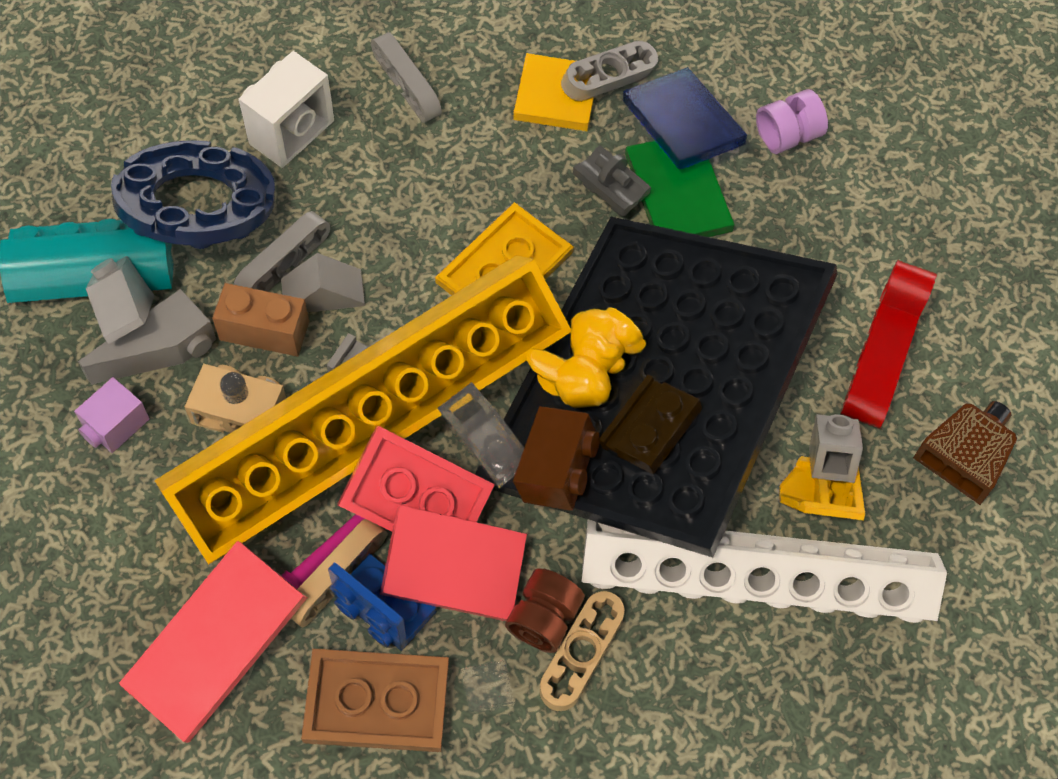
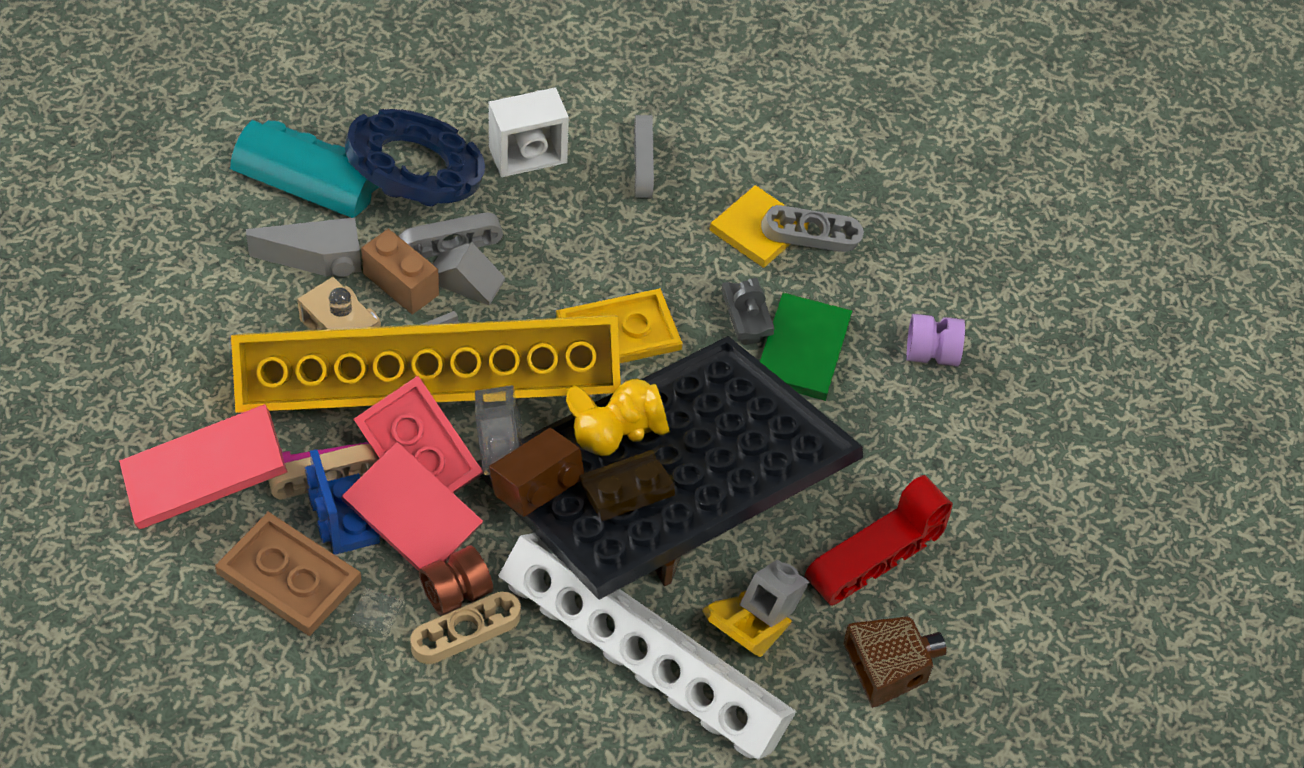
camera: 30 degrees right, 10 degrees down
lavender brick [74,377,149,453] -> none
light grey slope [86,256,155,344] -> none
clear blue tile [623,67,747,170] -> none

